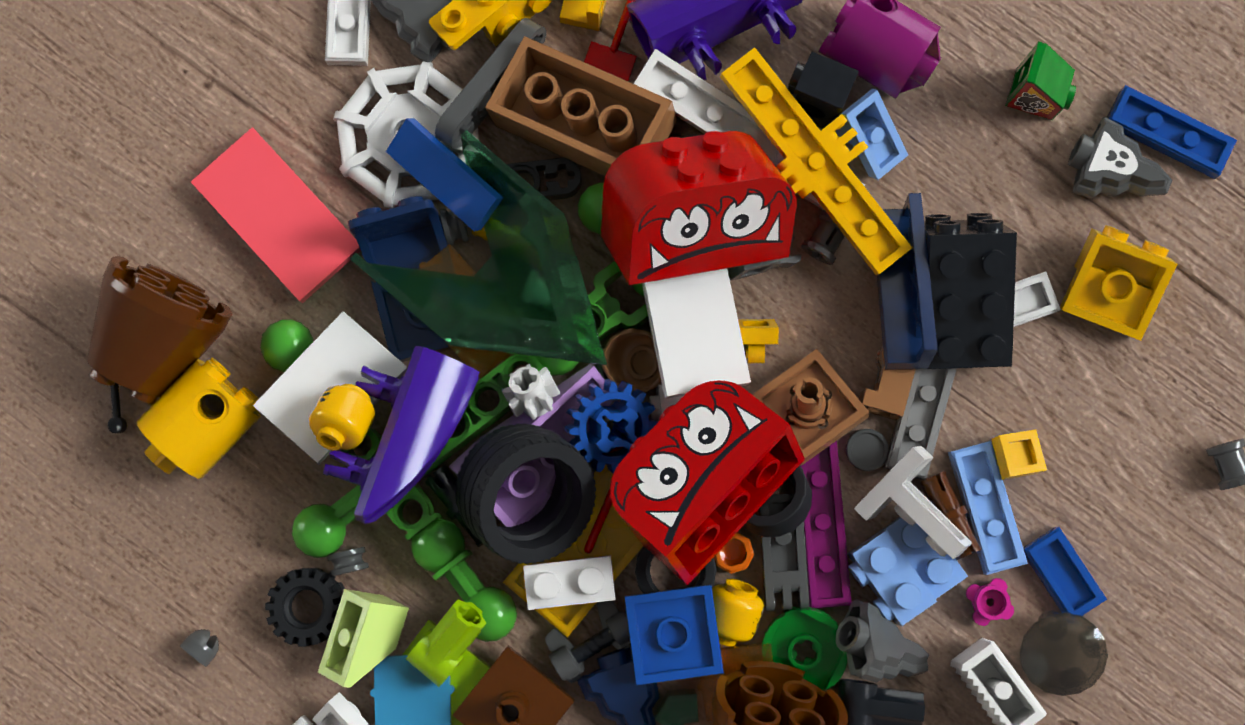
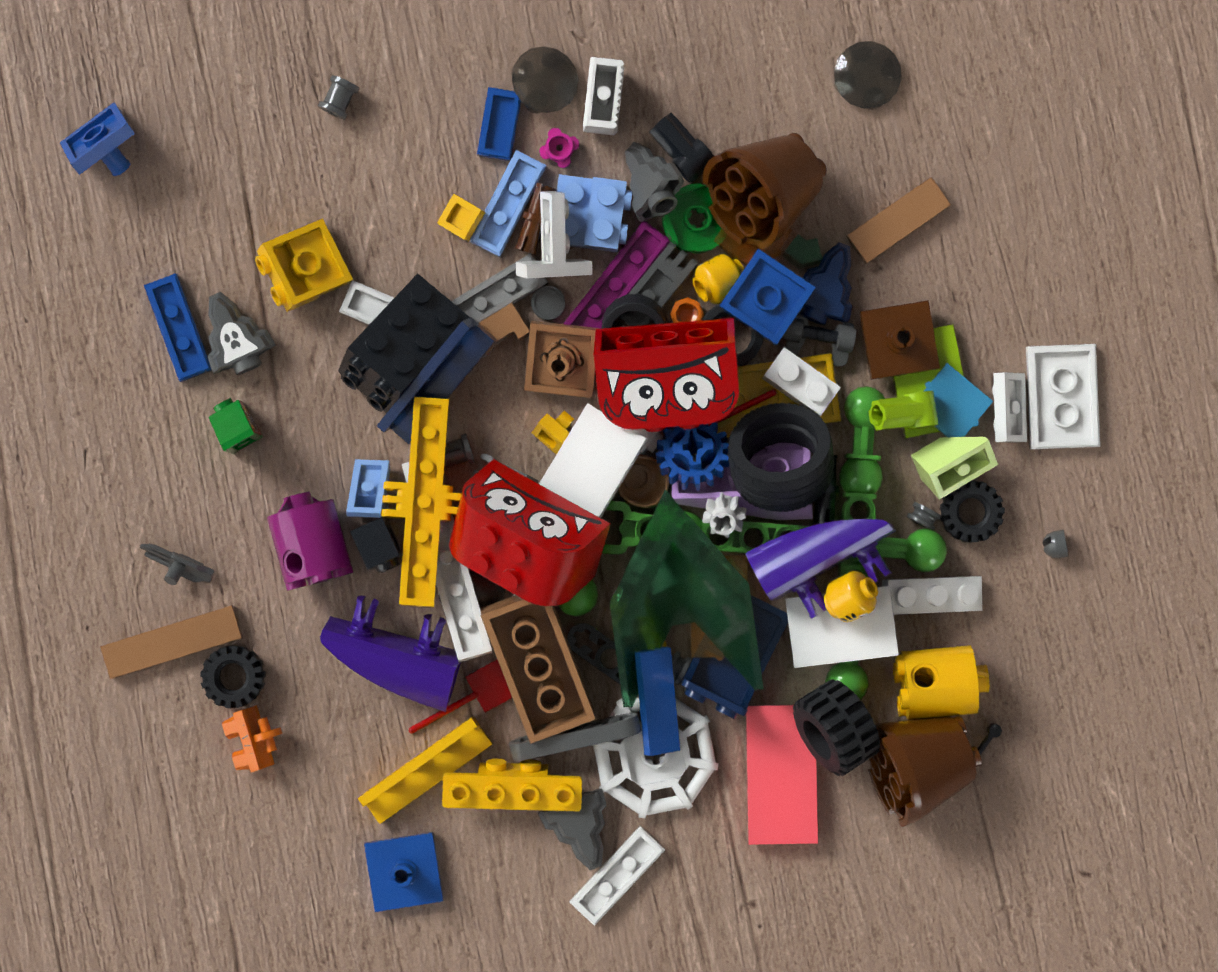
camera: 145 degrees left, 5 degrees up
none -> black tyre [793,679,880,776]
none -> white plate [882,576,982,615]

